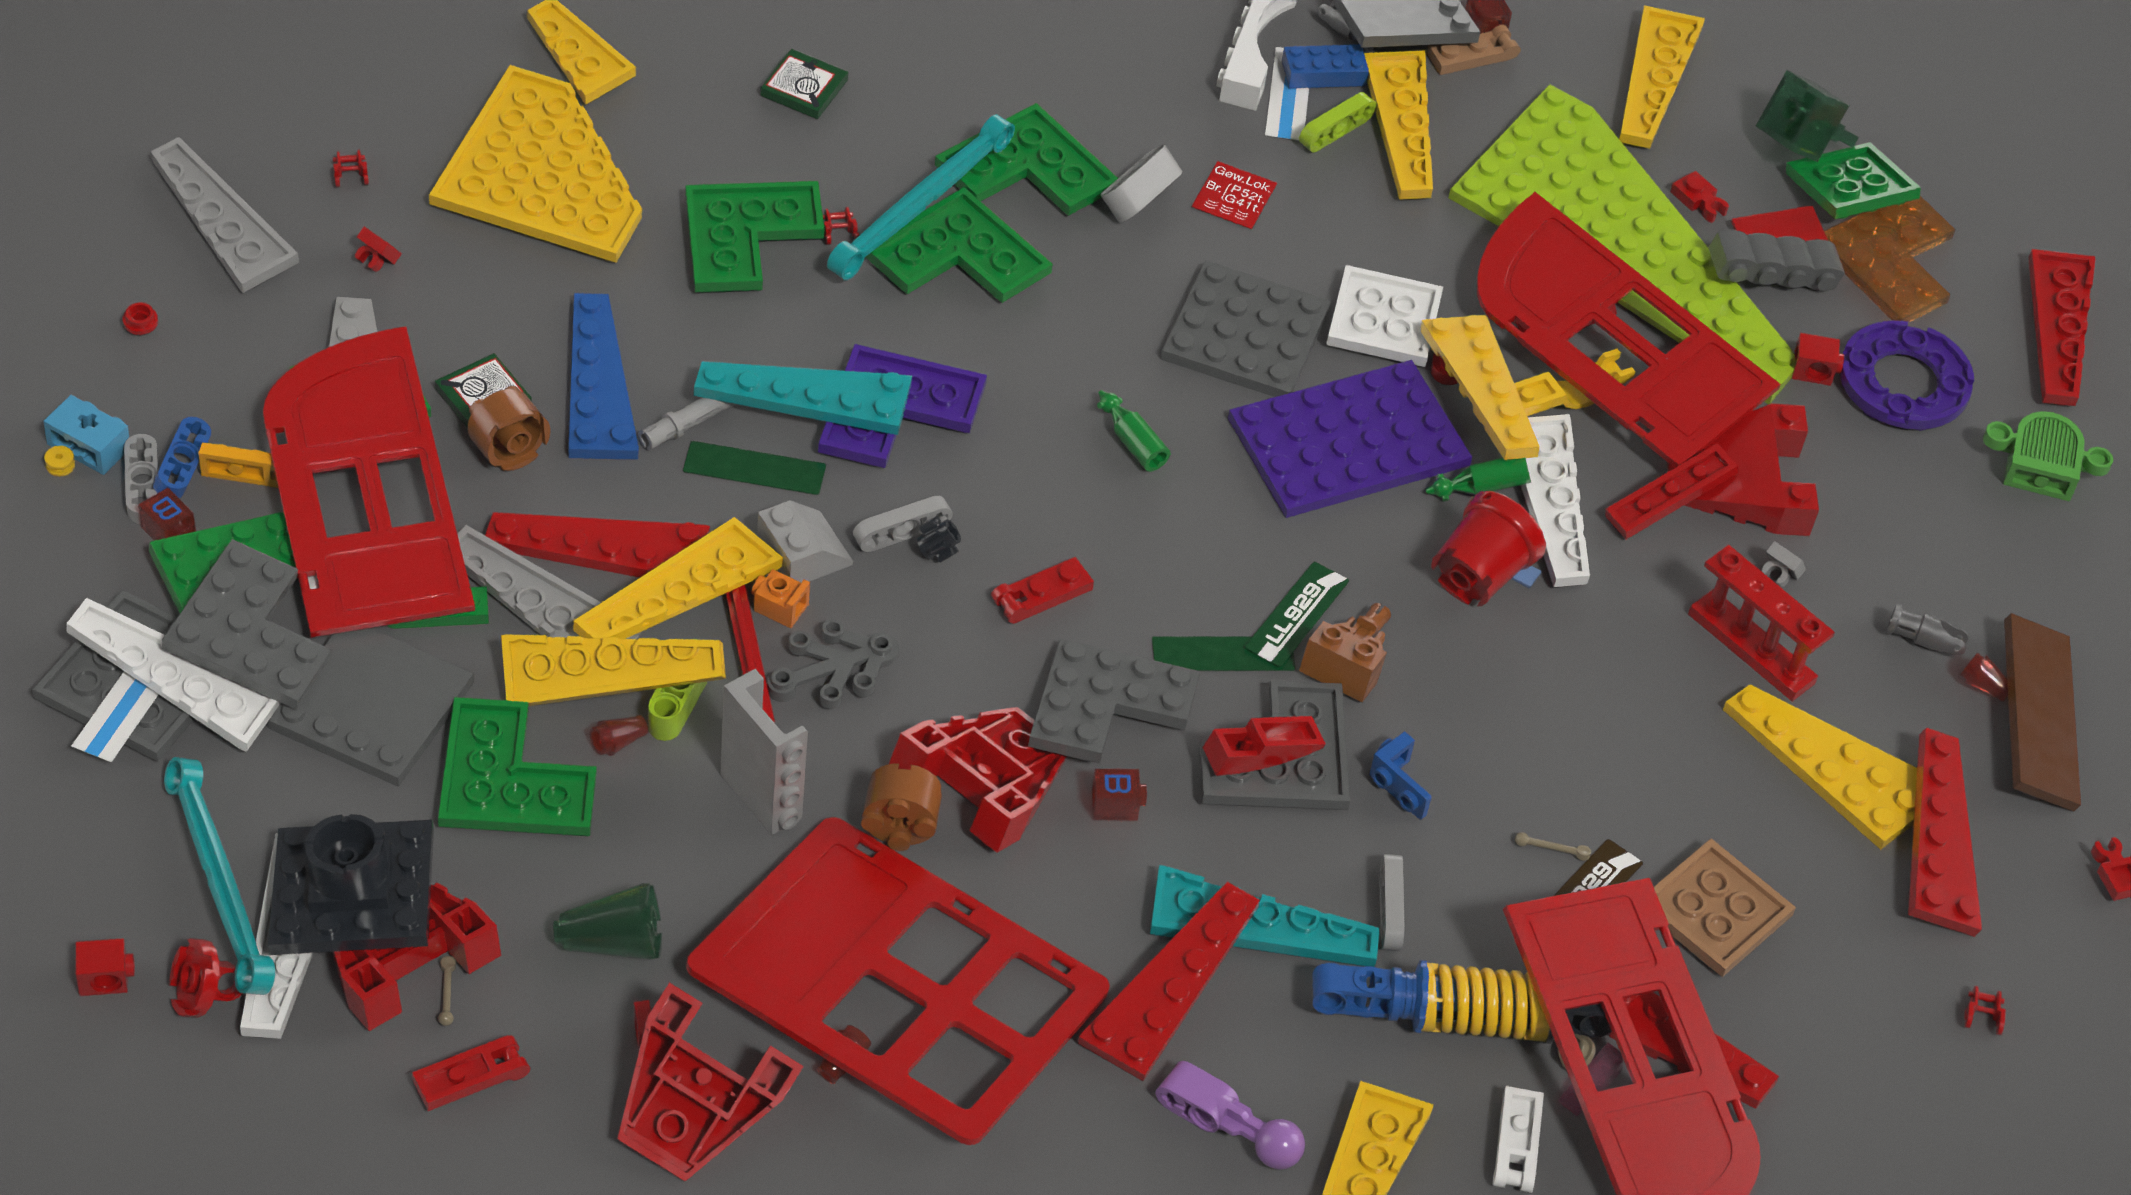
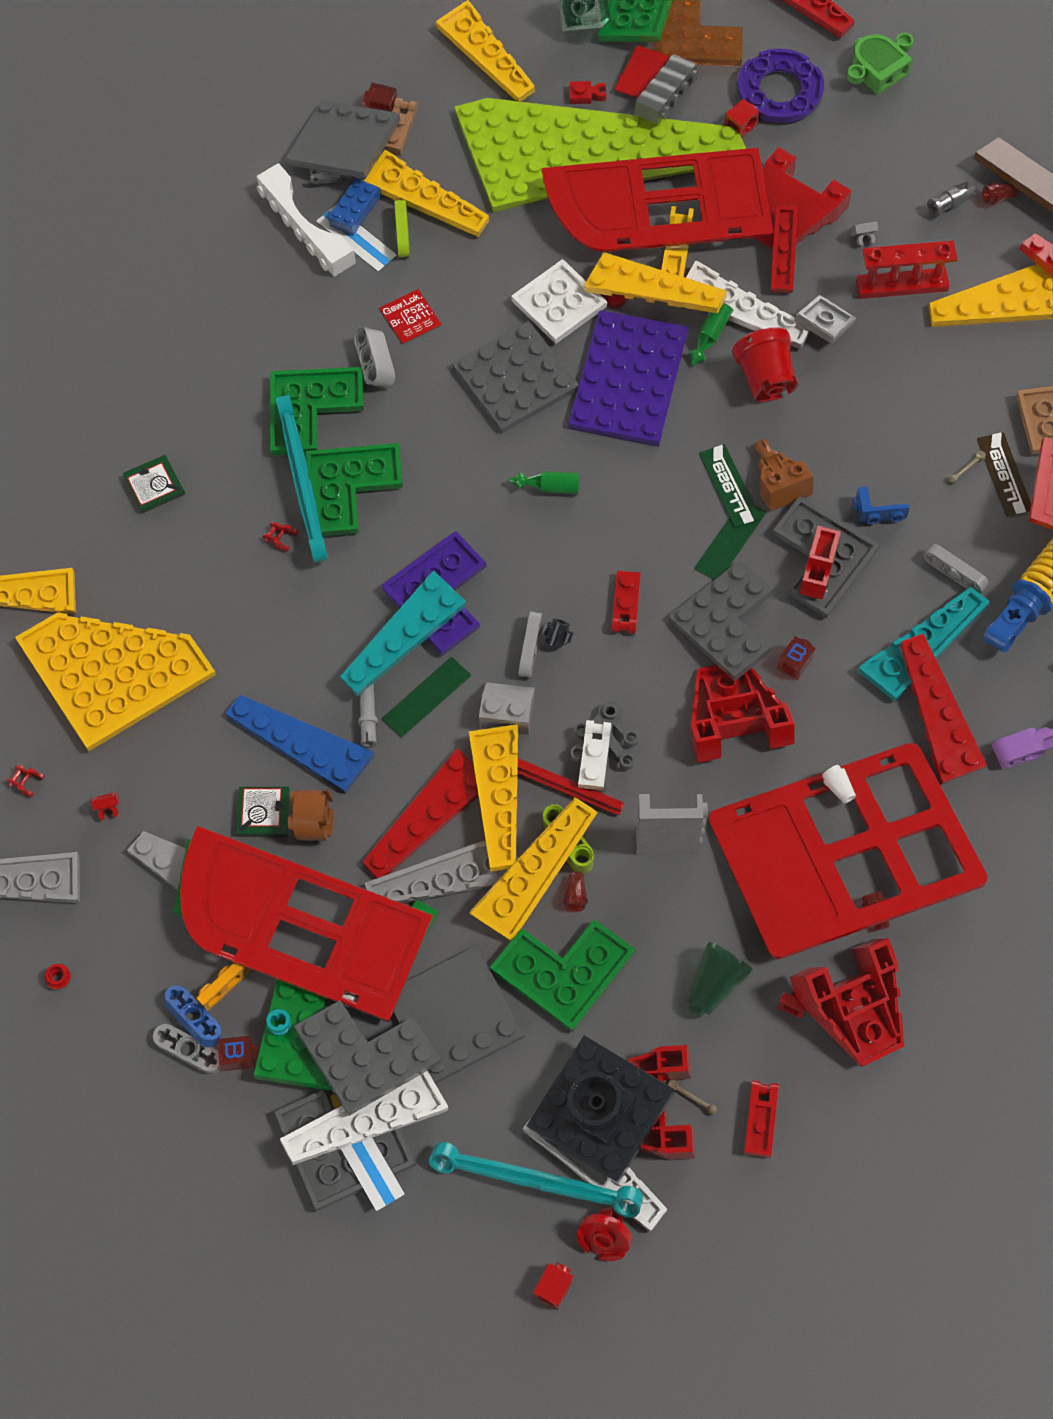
camera: 45 degrees left, 15 degrees up
dark azure brick [43,395,129,475] -> none
yellow piece [44,446,75,477] -> none
green plate [685,181,824,292] -> none
orange brick [752,569,810,628] -> none
dark orange brick [861,764,942,851] -> none
none -> teal bush [266,1009,291,1036]
none -> white plate [578,720,611,790]
none -> light grey tile [794,295,857,344]
none -> white cone [822,765,856,804]

